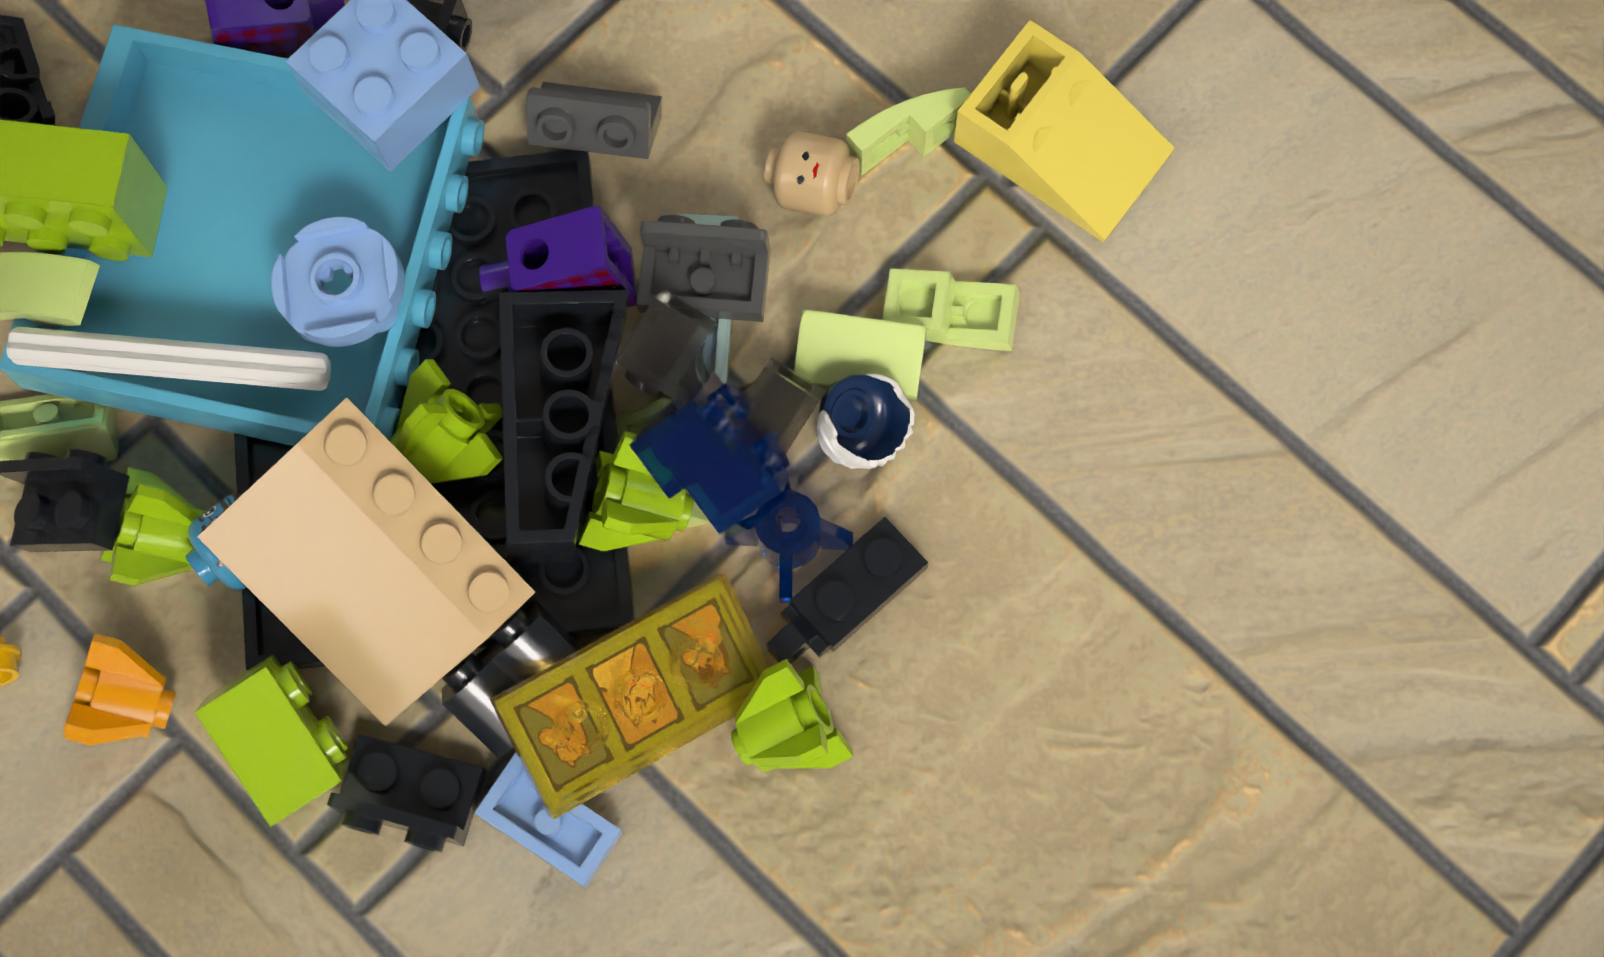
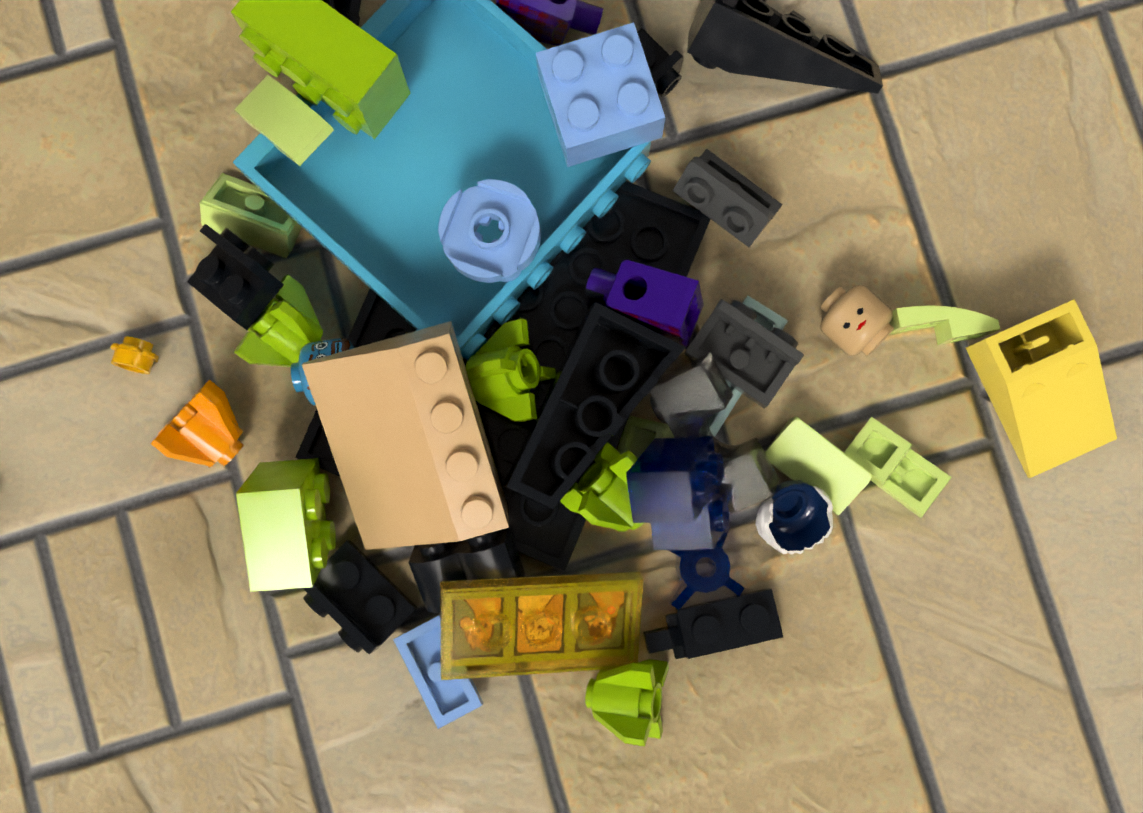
camera: 25 degrees right, 10 degrees up
white axle [6,327,331,391] -> none

